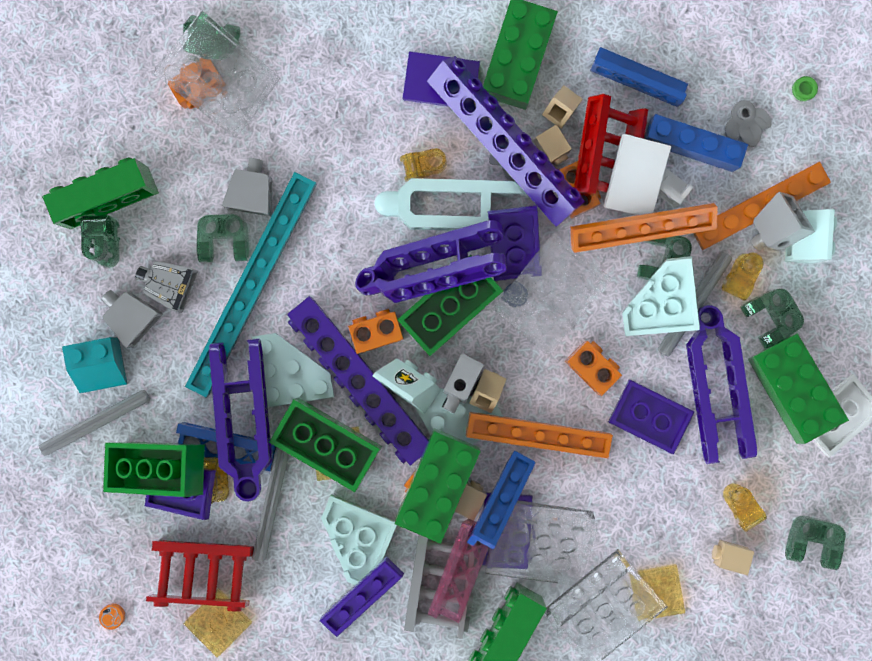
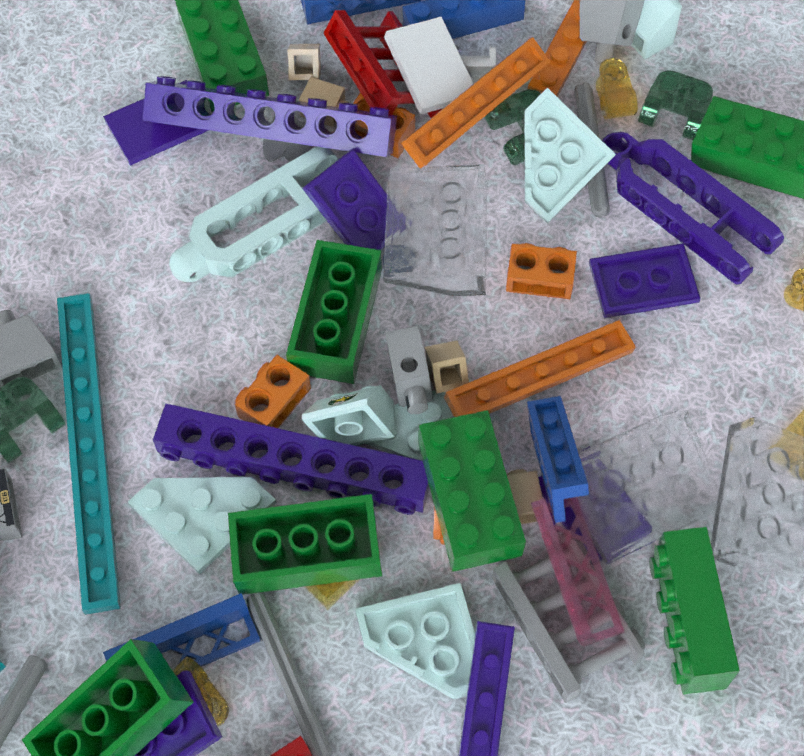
camera: 40 degrees left, 25 degrees down
dark purple piece [209,338,273,502] -> none
dark purple piece [355,220,507,303] -> none
clear yellow piece [400,148,447,182] -> none

